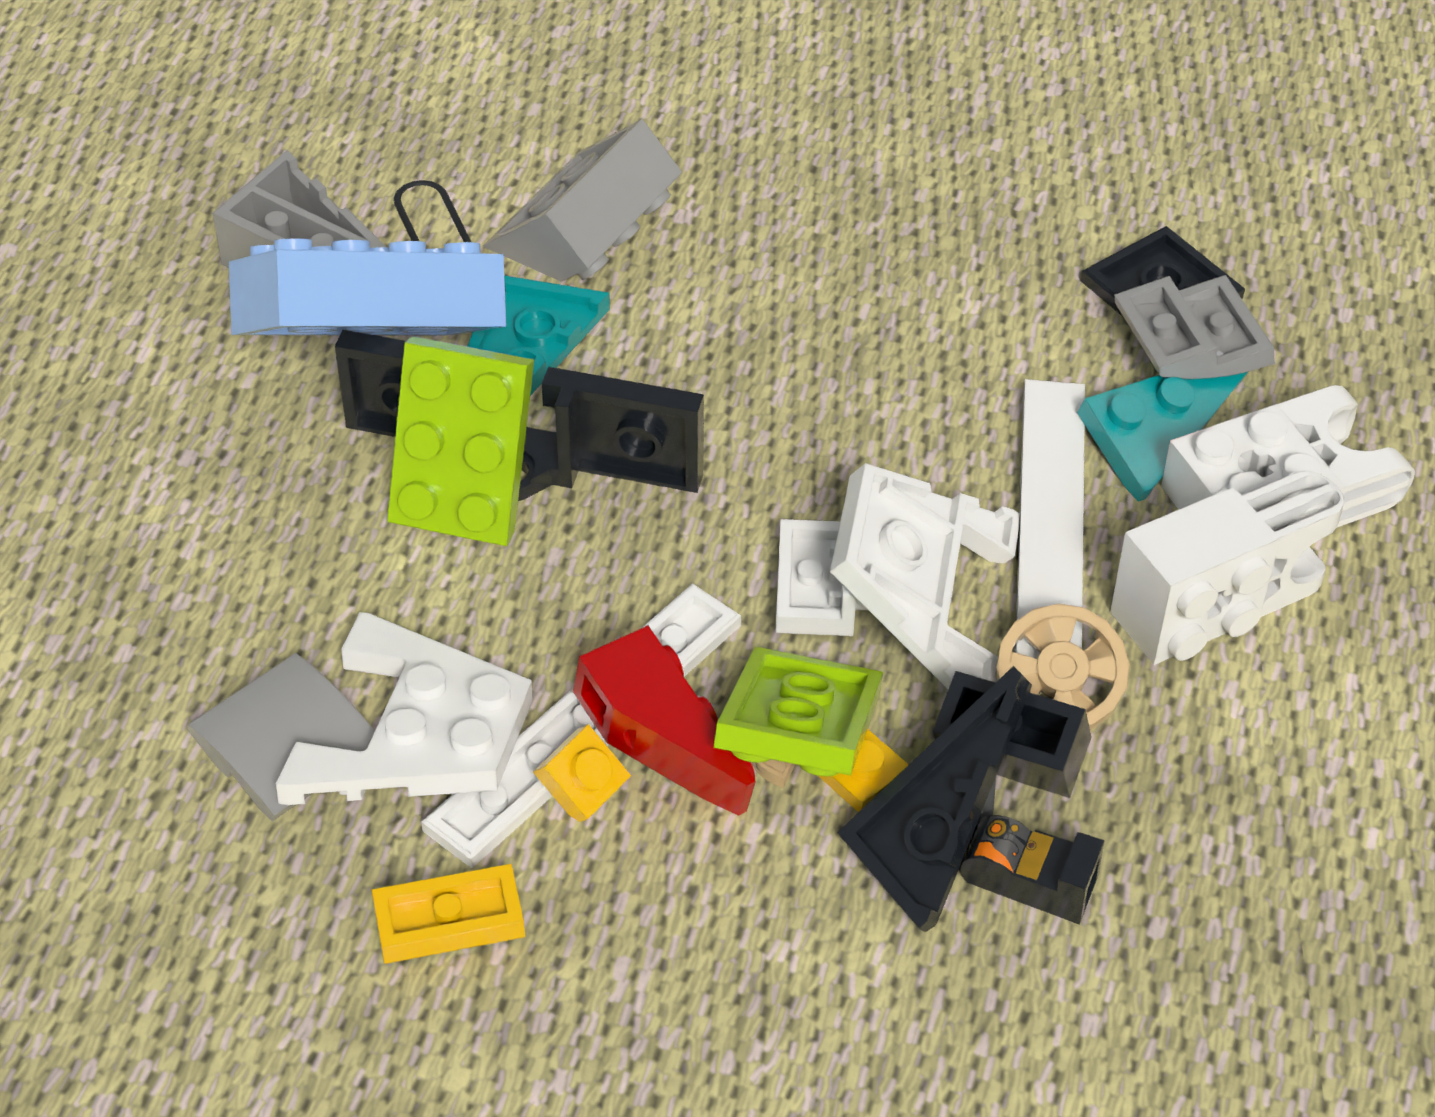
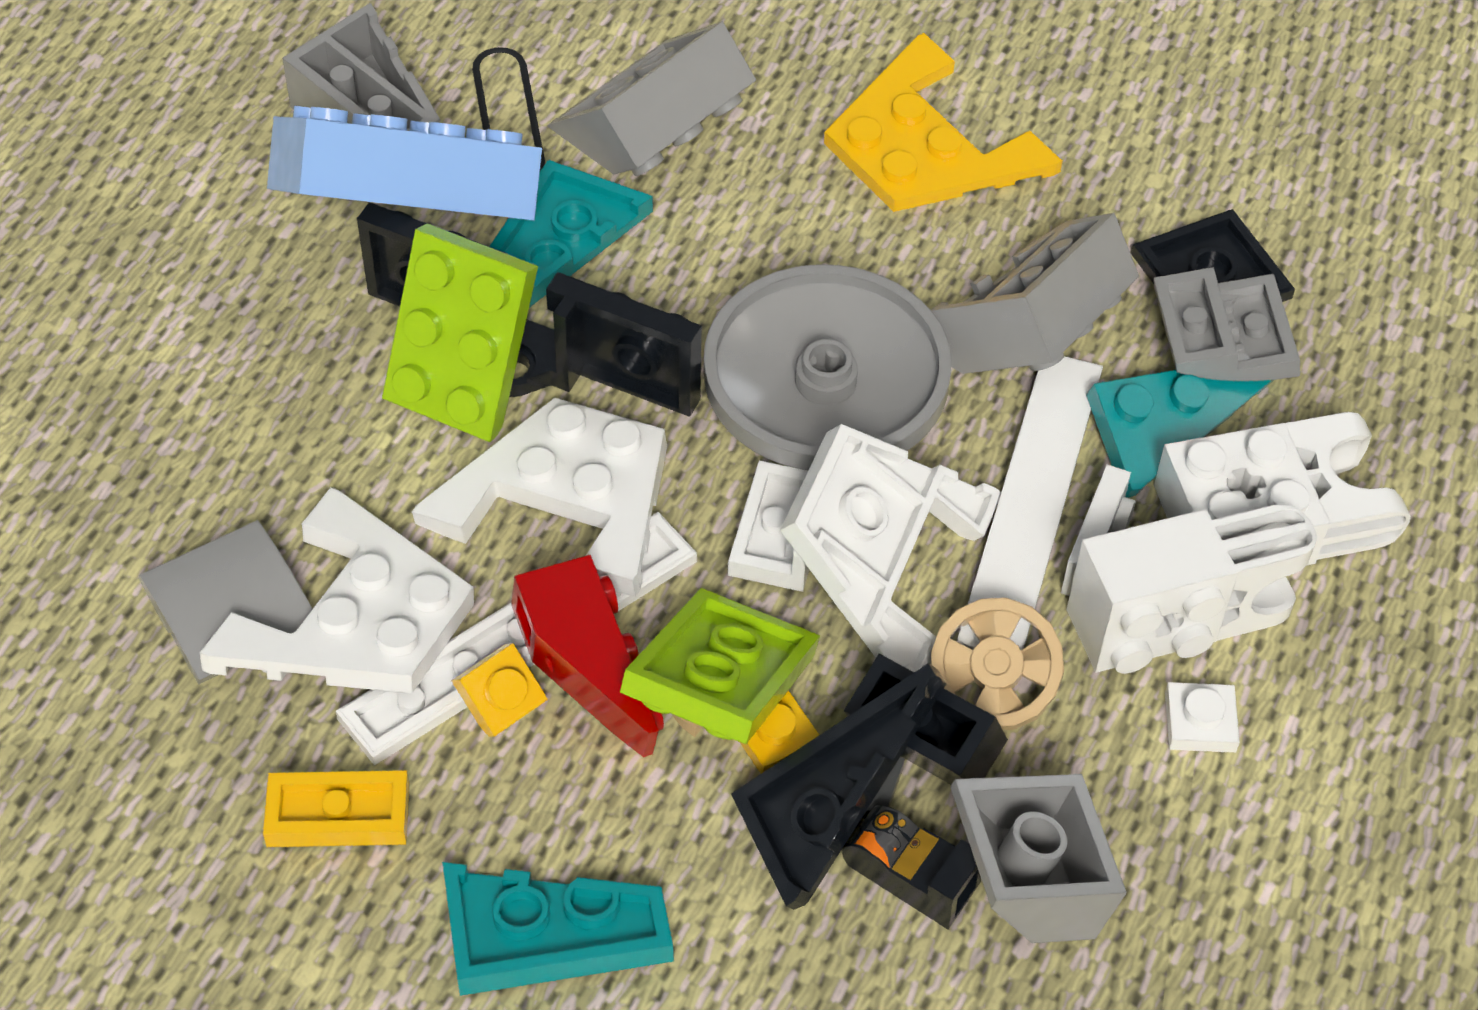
camera: 10 degrees right, 5 degrees up
none -> white wing [412,398,667,597]
none -> teal wing [442,862,674,996]
none -> light grey dish [704,264,951,470]
none -> yellow wing [824,33,1063,212]
none -> light grey wedge [931,213,1139,374]
none -> light grey slope [950,774,1127,943]
none -> white plate [1061,464,1136,596]
none -> white plate [1165,682,1240,753]

